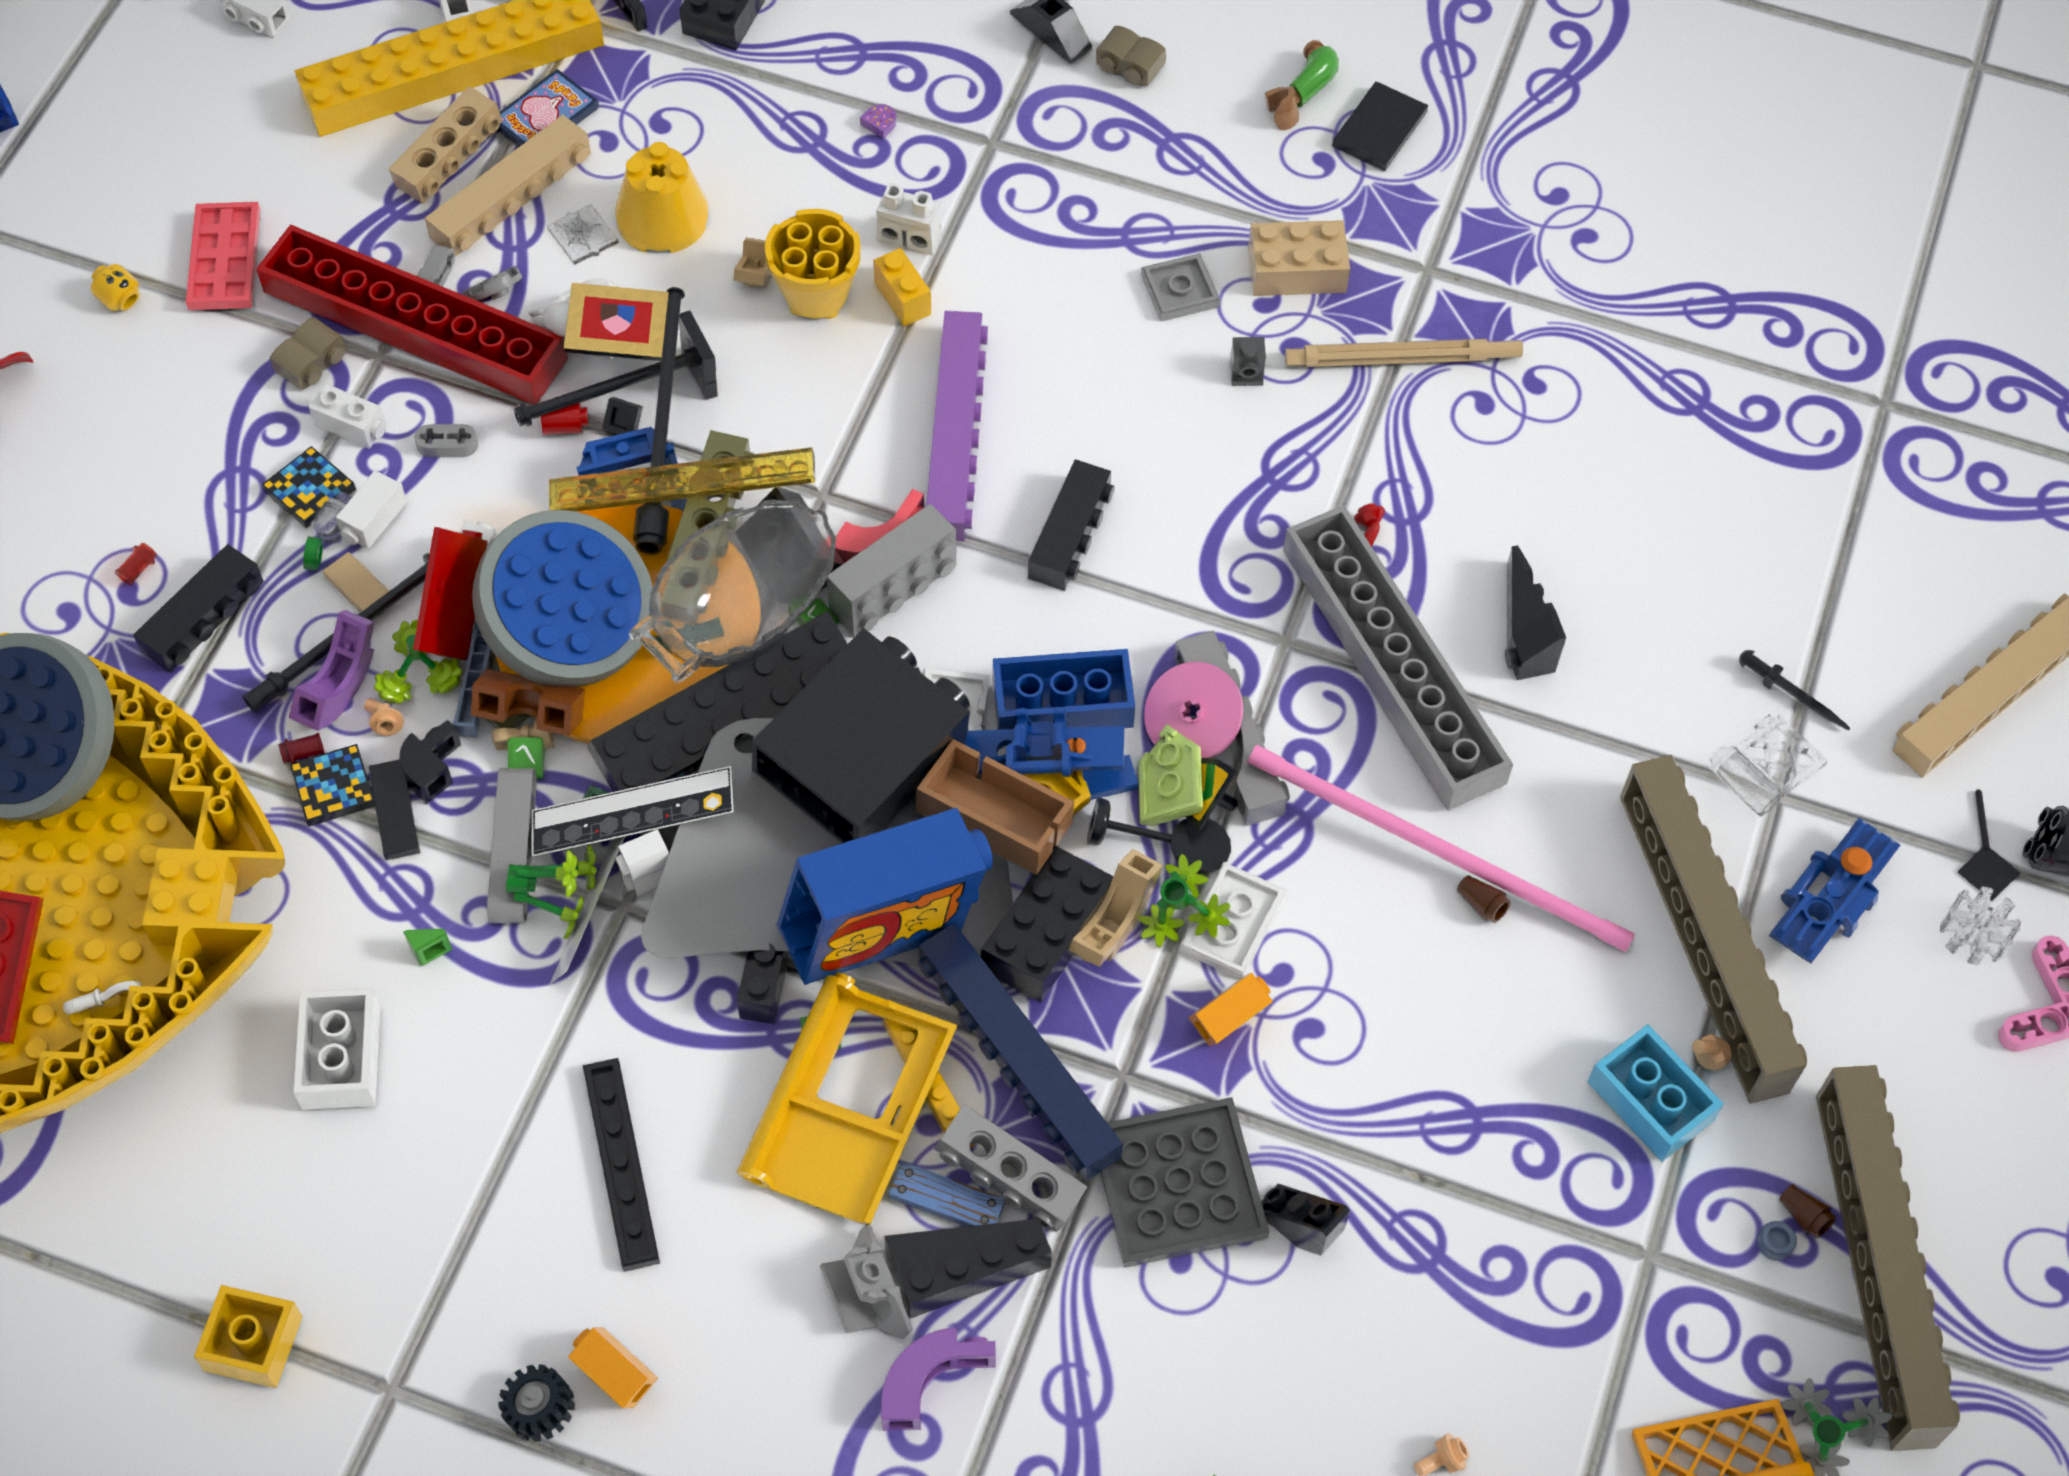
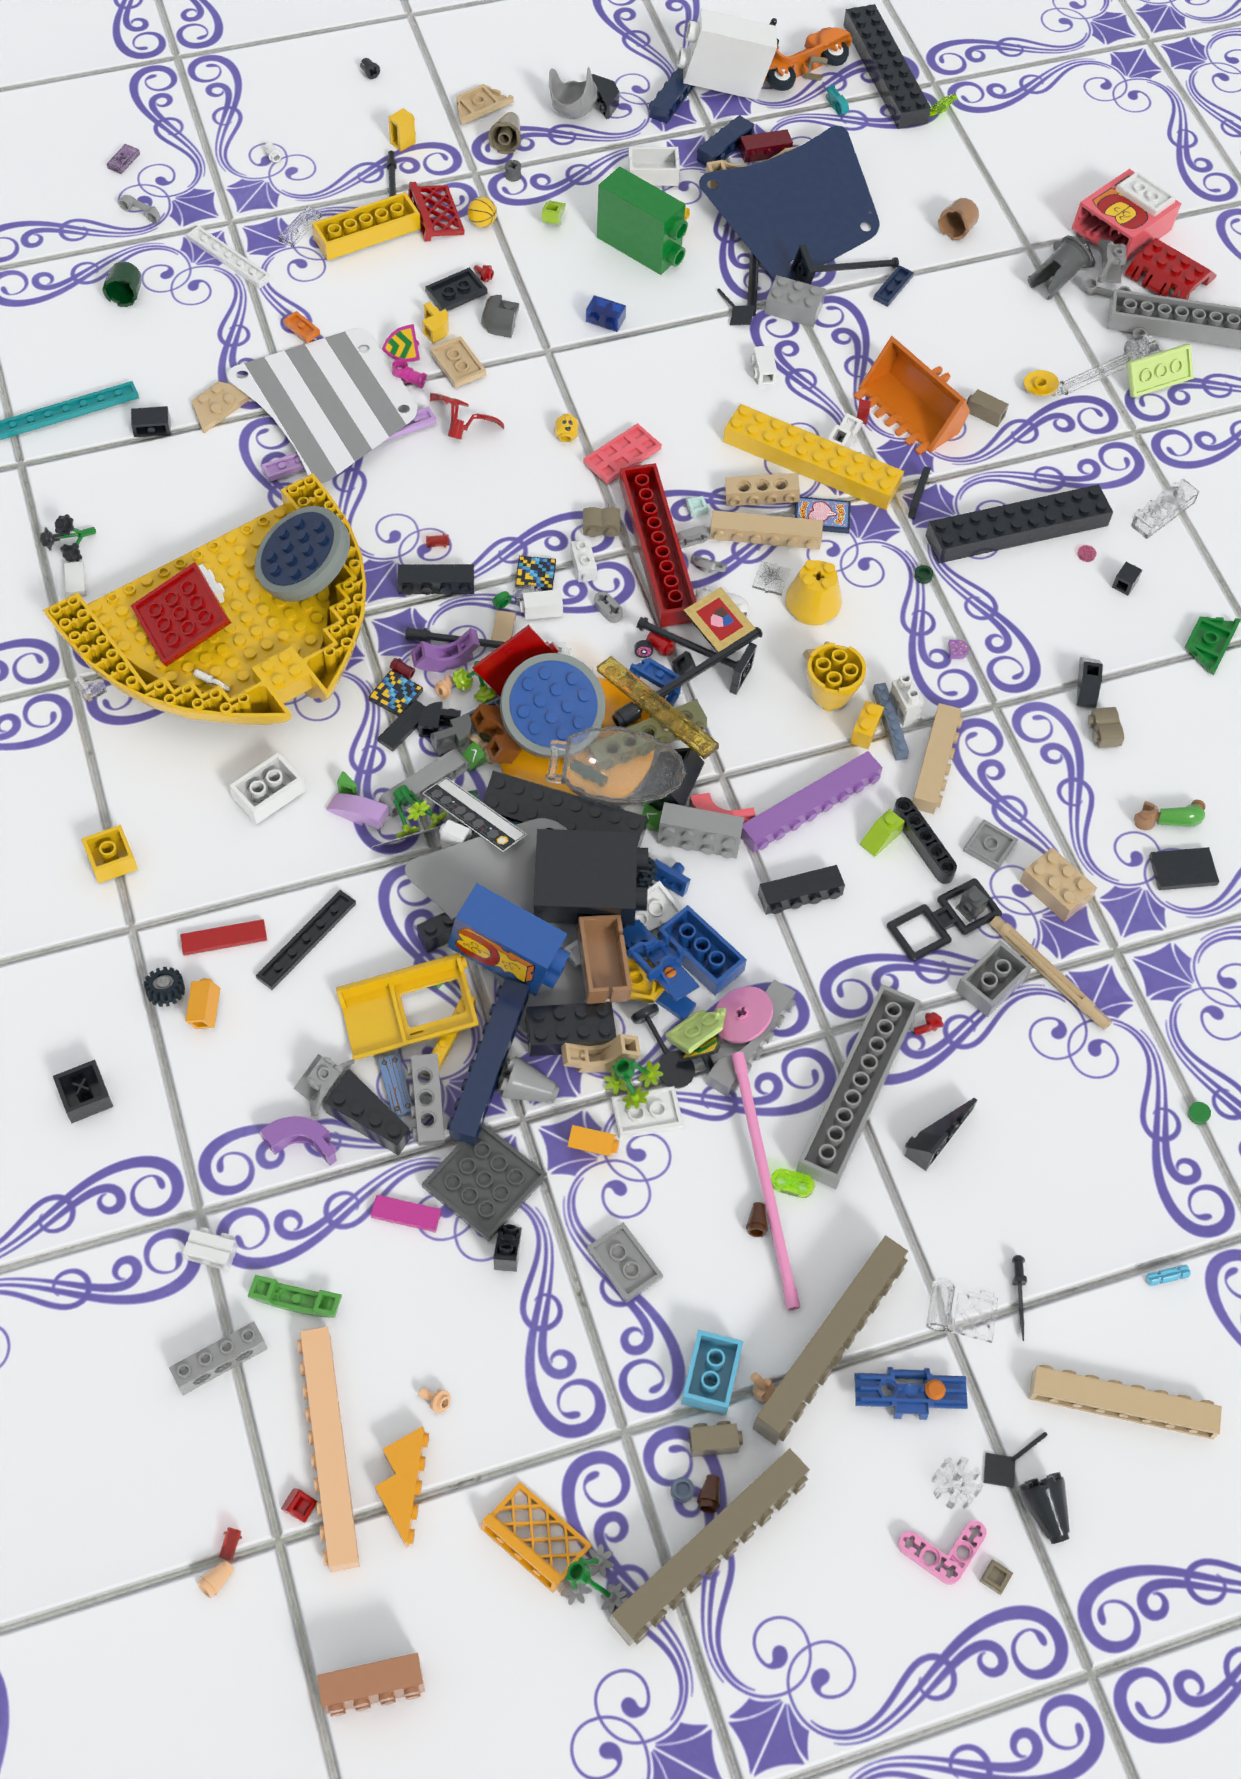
camera: 50 degrees right, 0 degrees up
none -> red tile [180,919,268,956]
none -> lavender slope [326,793,389,830]
none -> dark pink tile [371,1195,442,1233]
none -> dark grey brick [430,714,472,756]
none -> light grey cone [496,1056,560,1103]
none -> light grey plate [587,1222,663,1303]
none -> tile [634,640,654,658]
none -> blue tile [654,859,691,897]
none -> light aqua tile [685,496,709,517]
none -> dark tan brick [688,1421,743,1457]
none -> clear neon green plate [771,1168,815,1198]
none -> lime slope [860,809,905,857]
none -> sand blue piece [872,683,909,761]
none -> black bar [886,878,1002,962]
none -> black beam [893,797,957,884]
none -> tan brick [912,703,963,814]
none -> dark green tile [914,565,934,584]
none -> light grey brick [956,940,1032,1017]
none -> medium azure axle [1146,1265,1191,1286]
none -> green tile [1188,1102,1211,1125]

